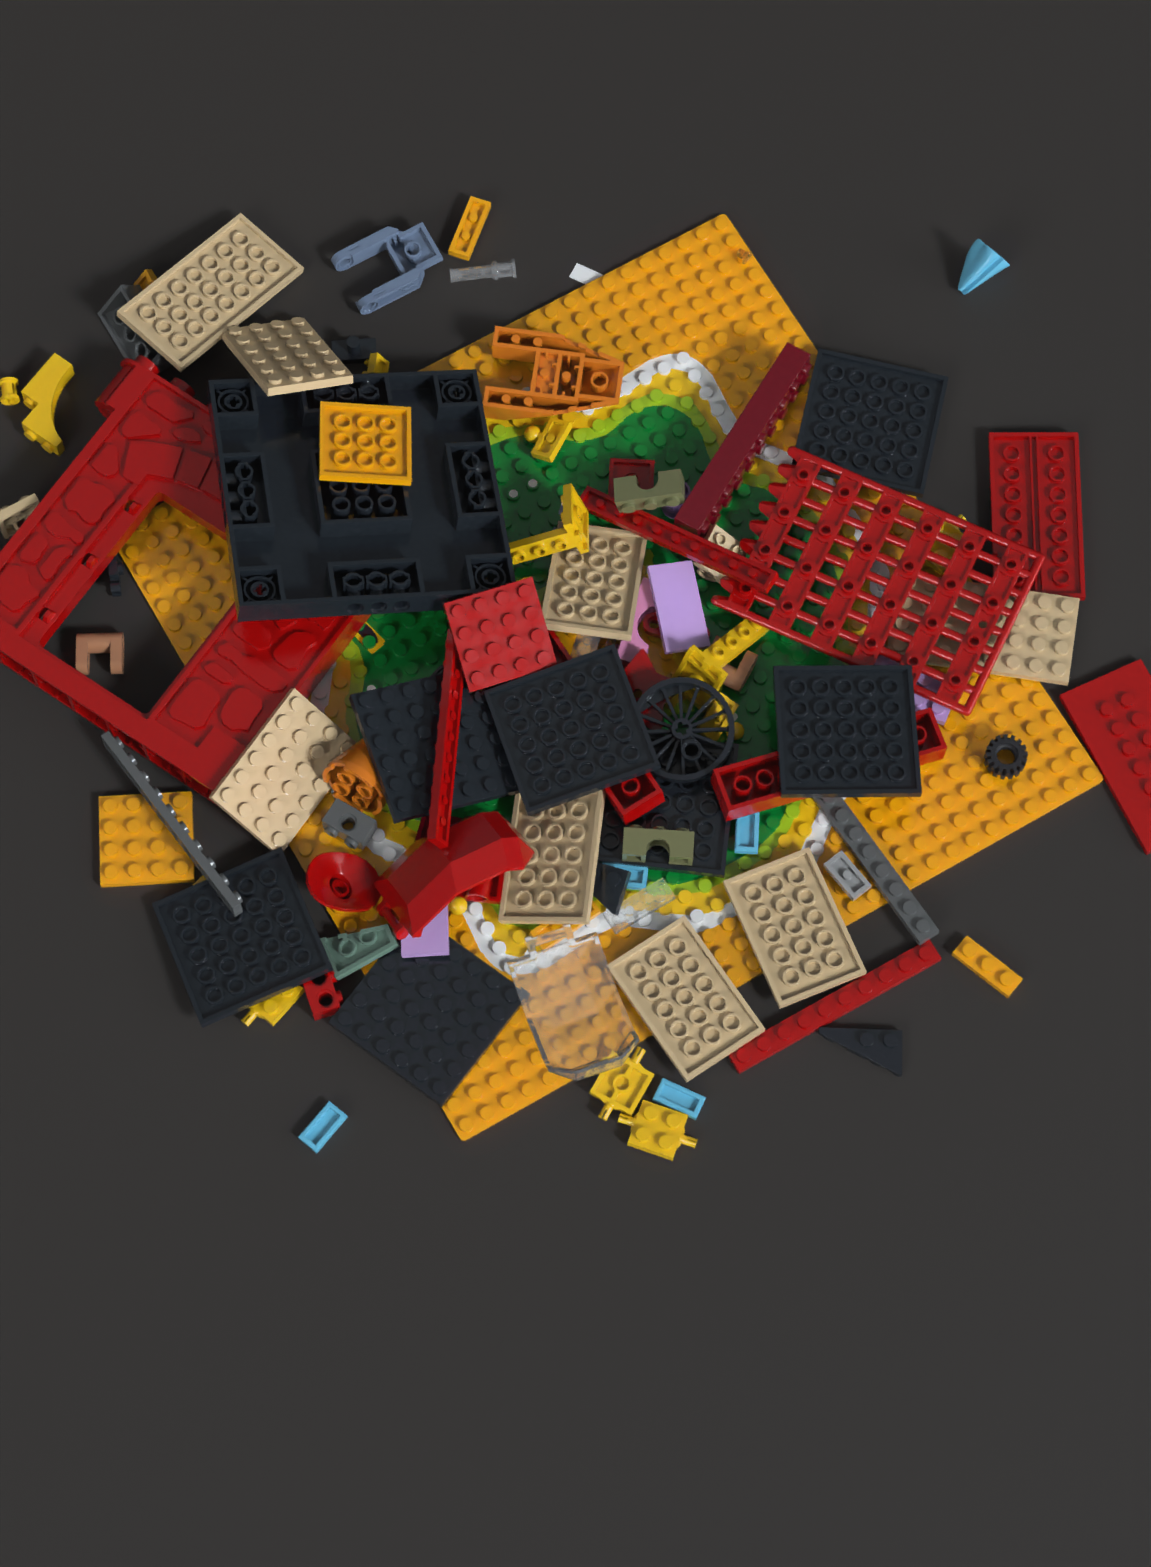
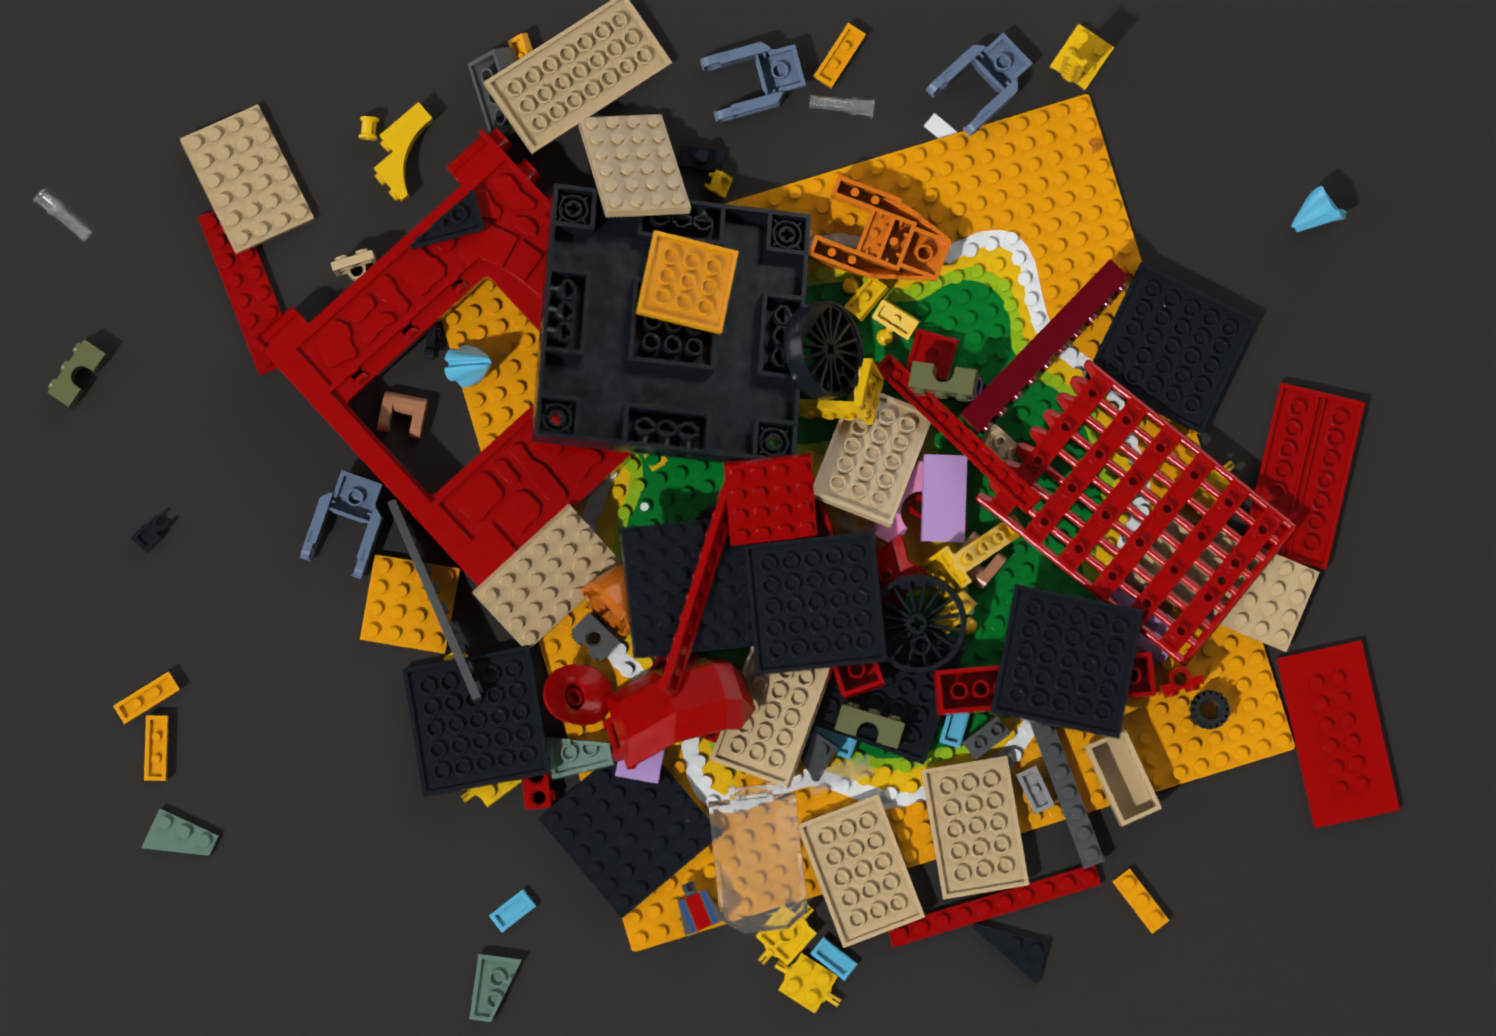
camera: 15 degrees right, 15 degrees up
none -> sand blue plate [300,470,384,580]
none -> black wing [410,190,485,250]
none -> medium azure hat [444,345,492,387]
none -> sand green wing [469,954,522,1022]
none -> torso [678,881,724,936]
none -> black piece [785,301,864,400]
none -> yellow plate [872,298,920,346]
none -> sand blue plate [926,33,1033,137]
none -> dark grey brick [962,716,1011,760]
none -> yellow bracket [1050,24,1114,91]
none -> tan piece [1084,729,1162,826]
none -> red plate [1156,667,1205,698]

